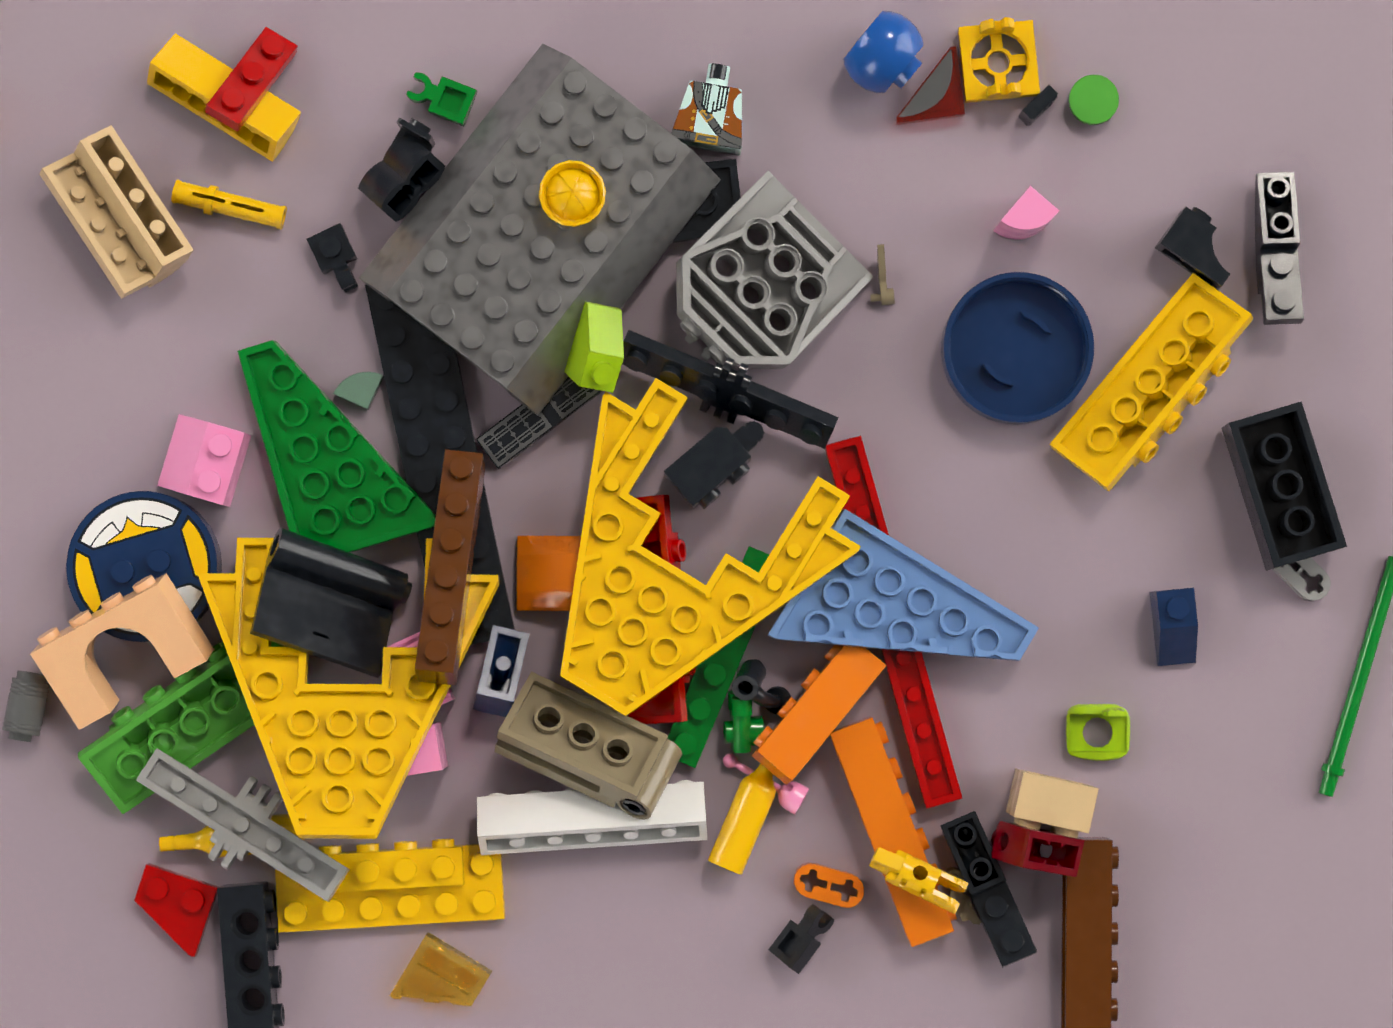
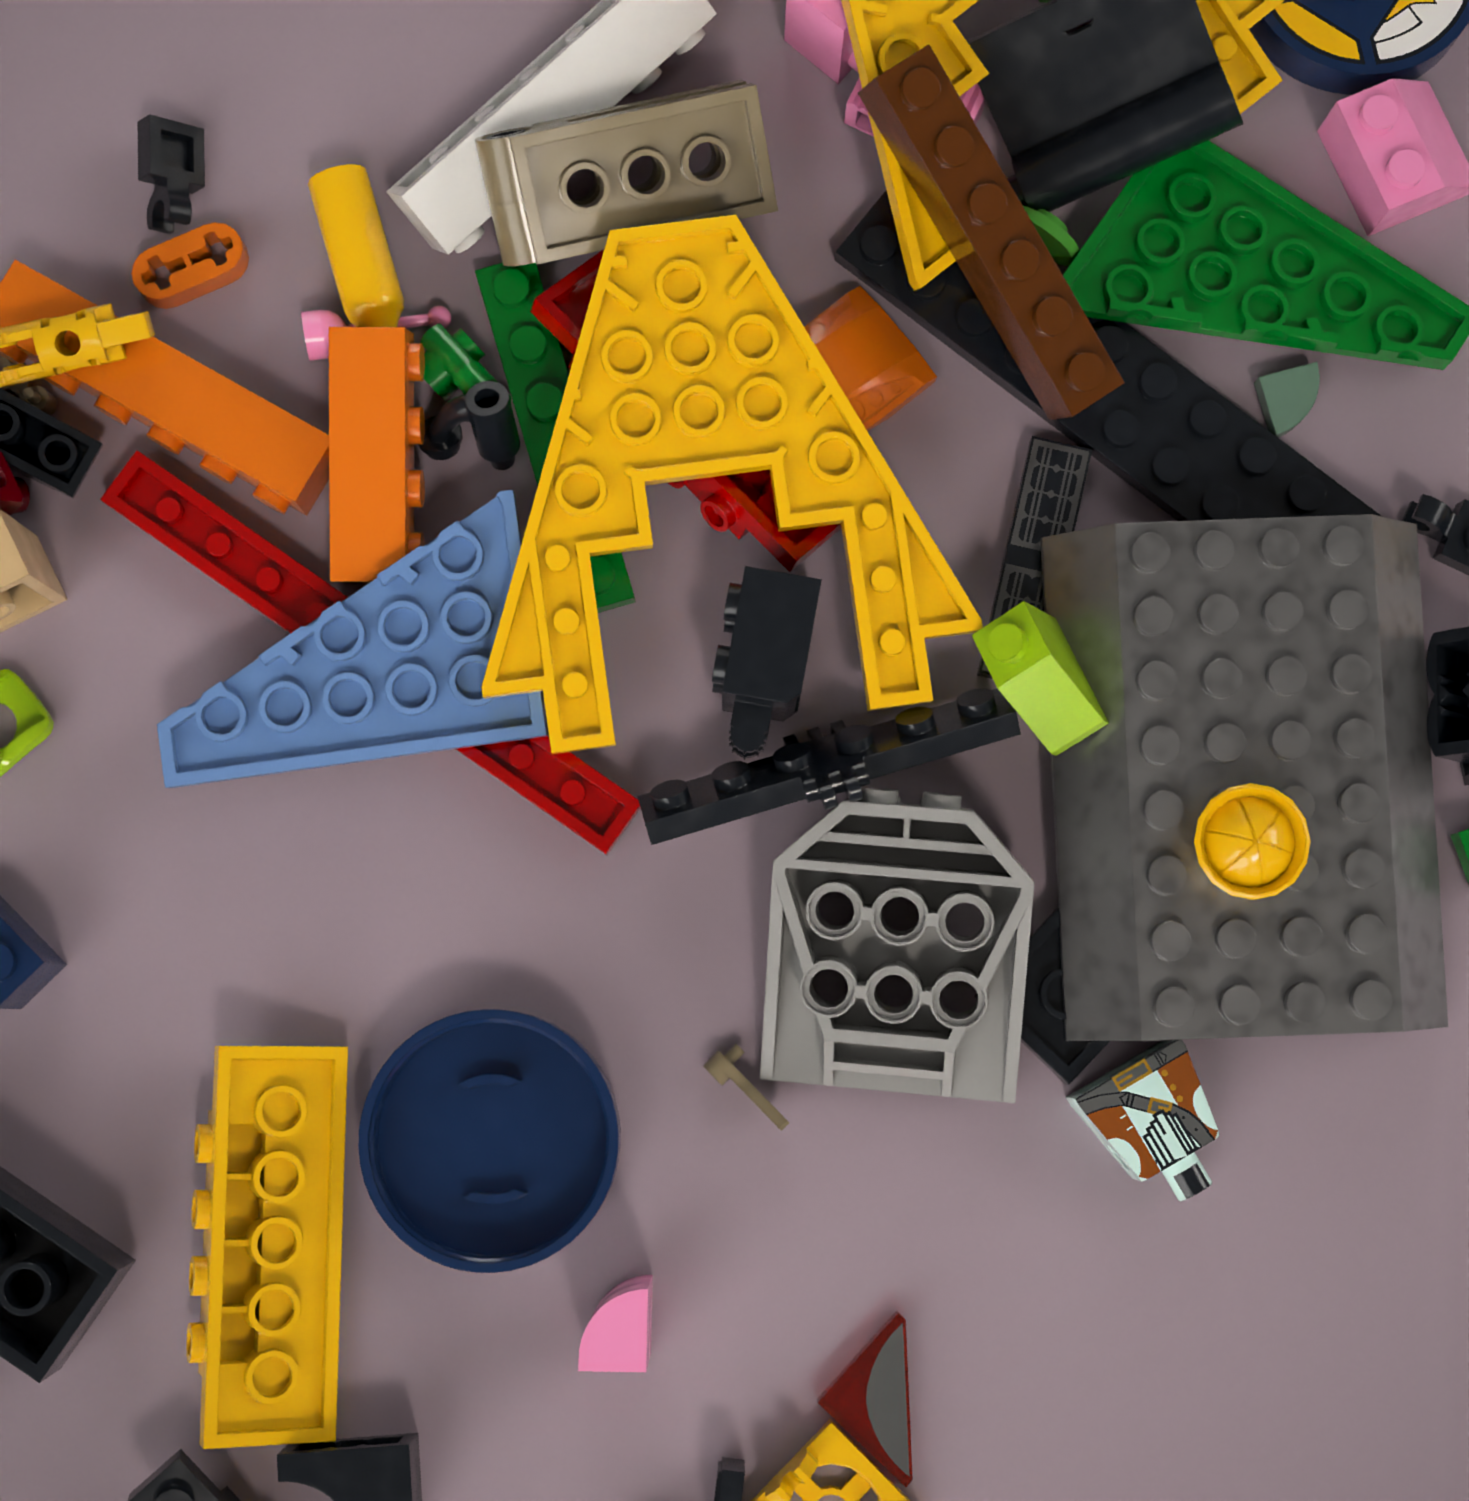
camera: 140 degrees right, 5 degrees down
slope [473,625,530,717] -> none
blue wheel [843,11,924,93] -> none
none -> bright green piece [1023,206,1080,266]

